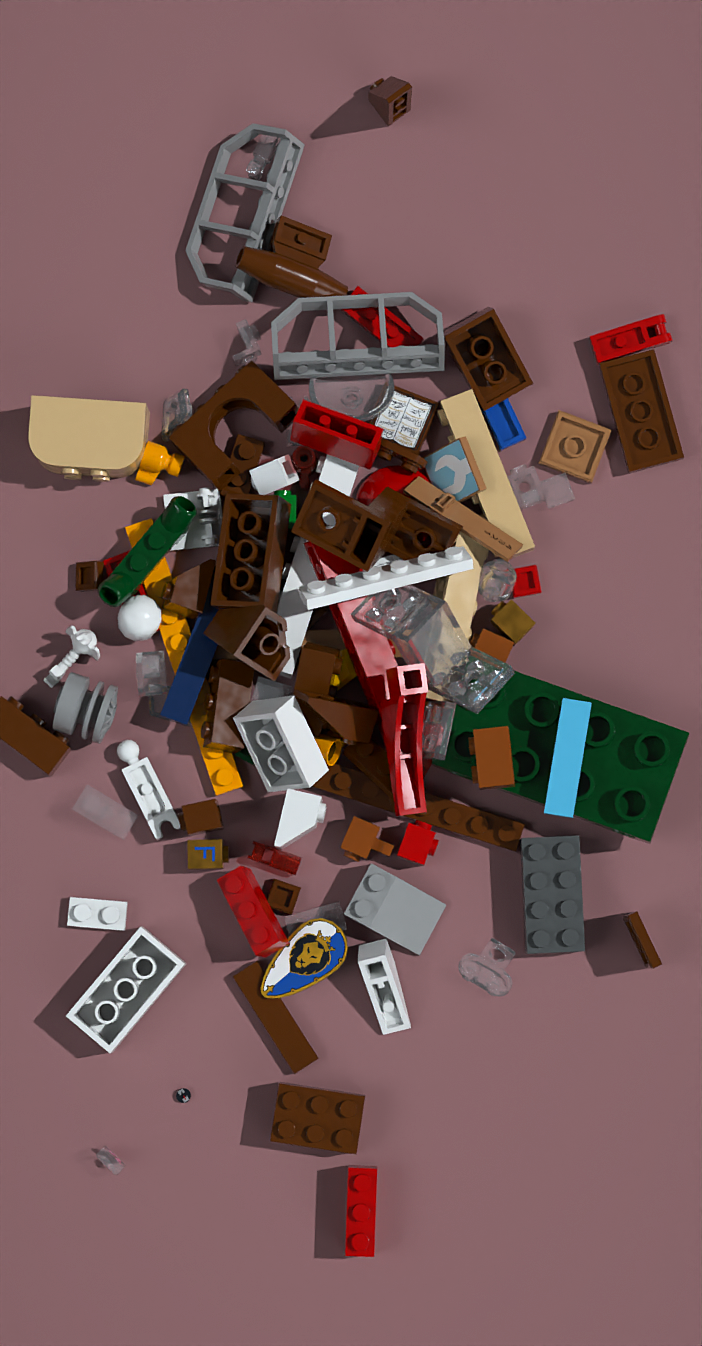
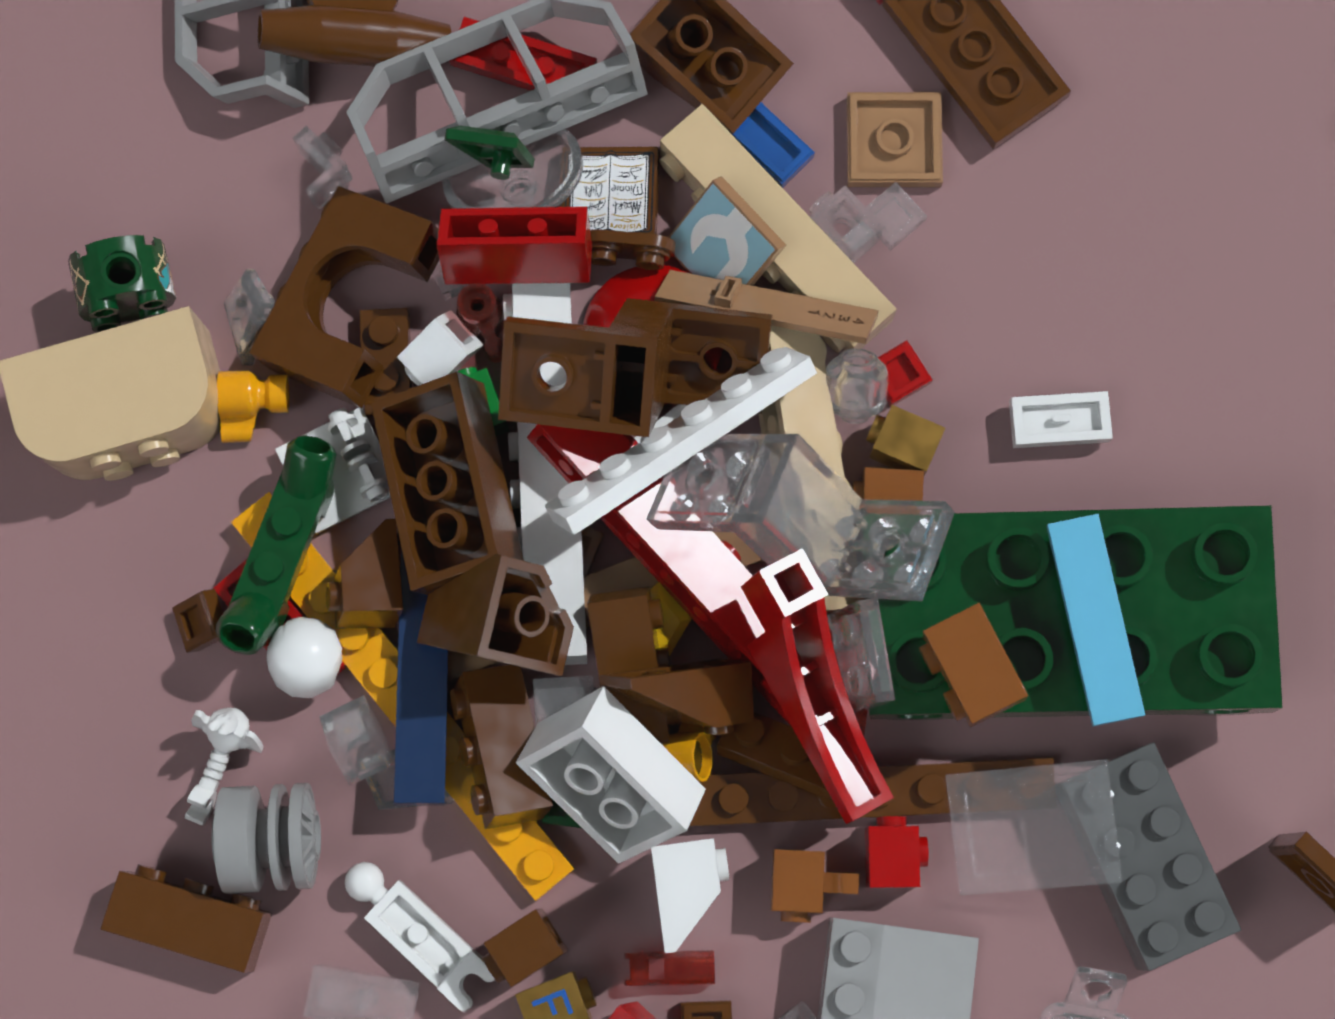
camera: 20 degrees left, 5 degrees down
none -> dark green brick [68,235,176,332]
none -> dark green piece [444,125,535,180]
none -> clear piece [946,759,1123,895]
none -> white plate [1009,391,1113,448]

